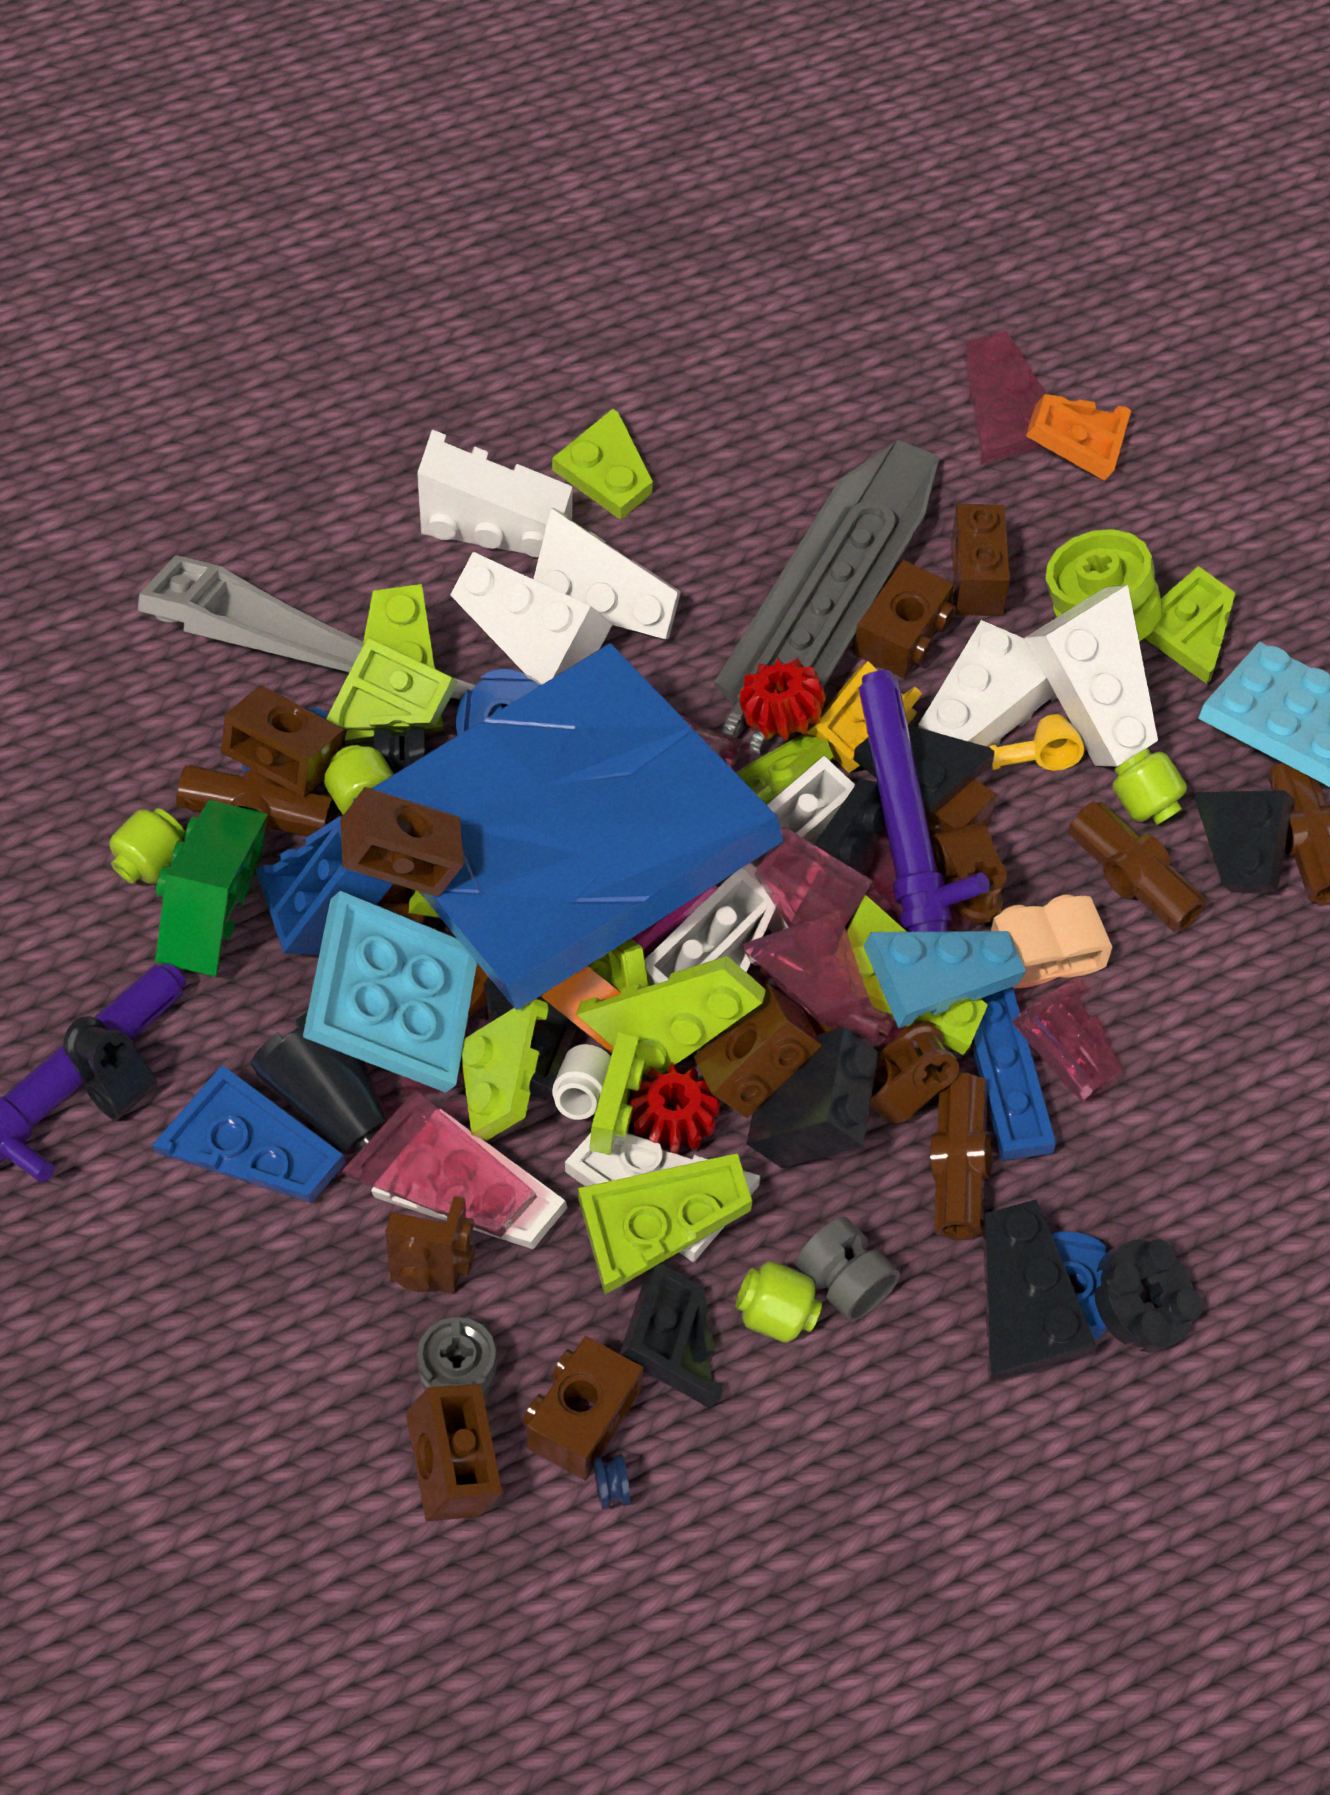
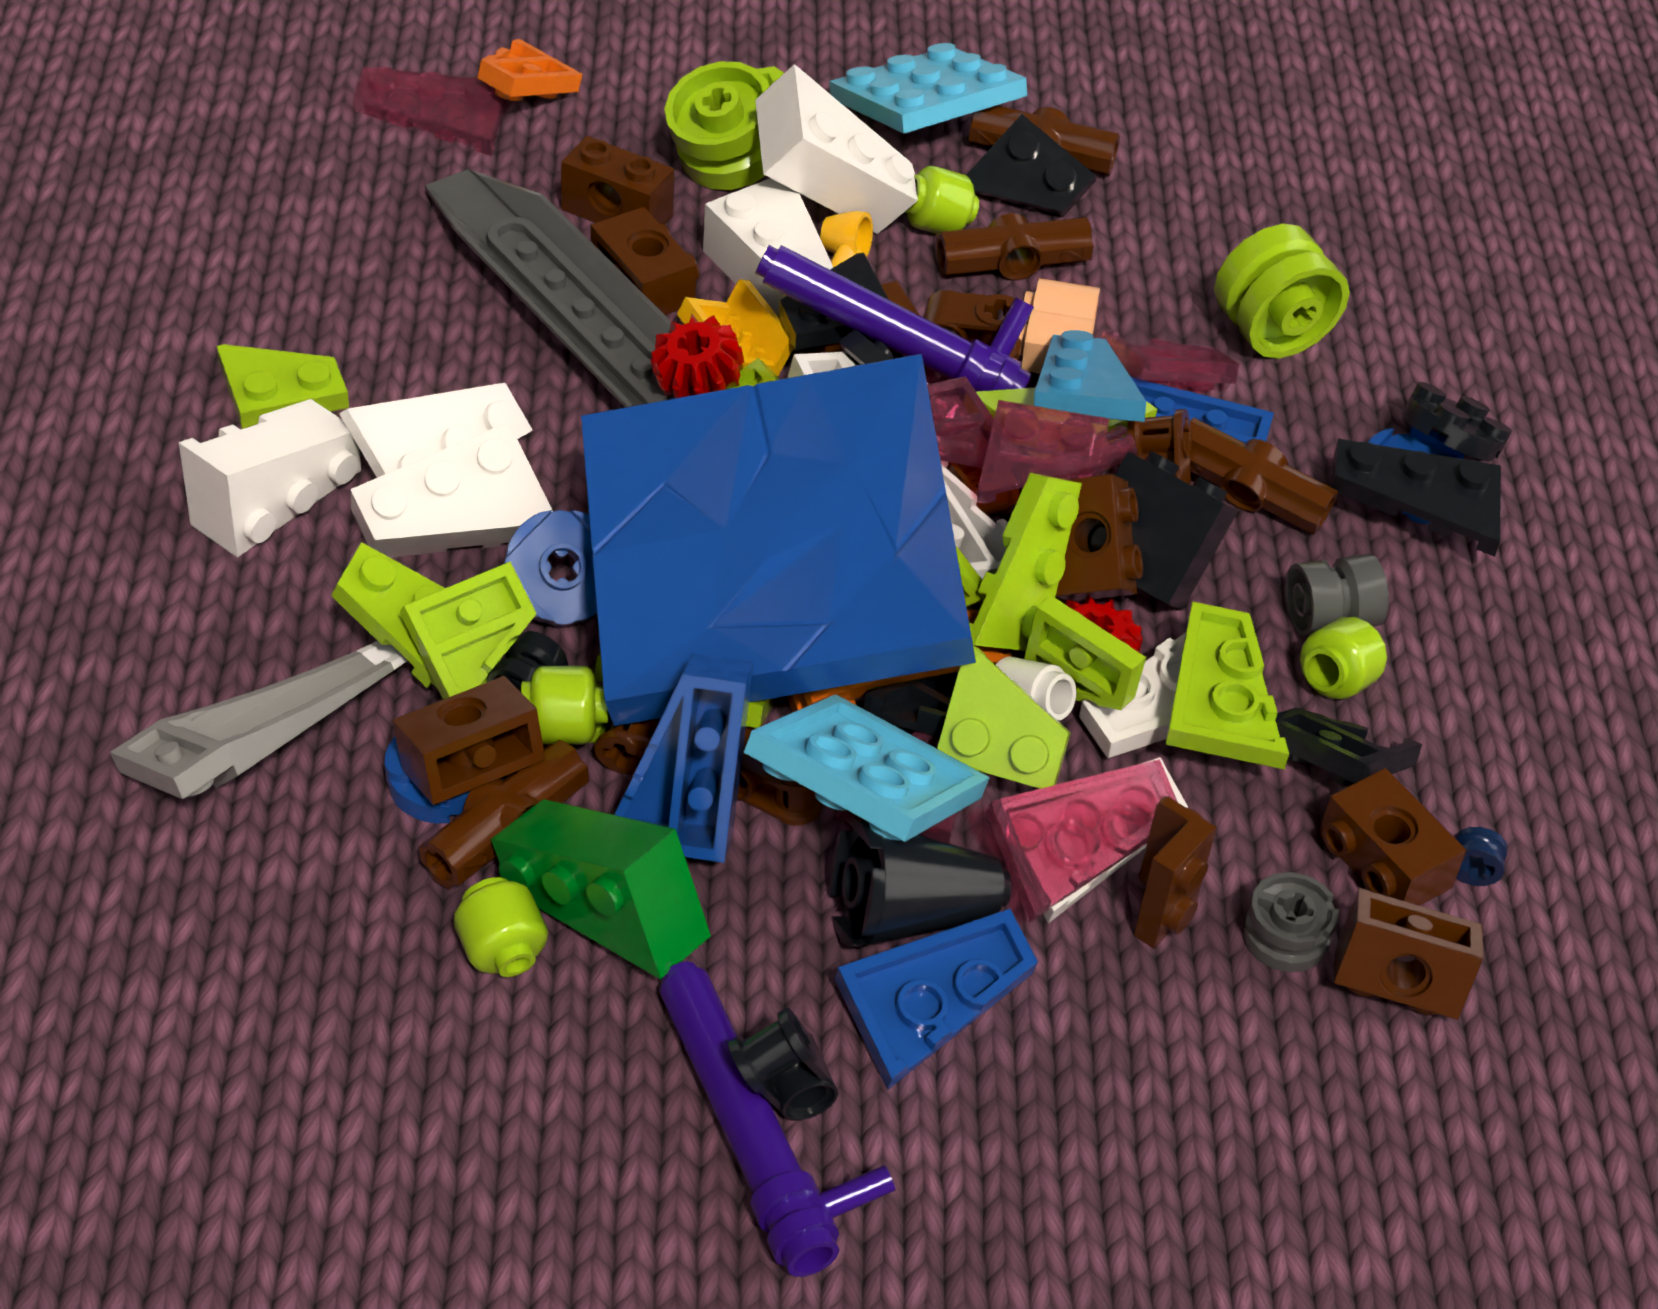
camera: 65 degrees left, 10 degrees down
reddish brown brick [340,787,464,897] -> none
none -> lime wheel [1214,224,1350,359]

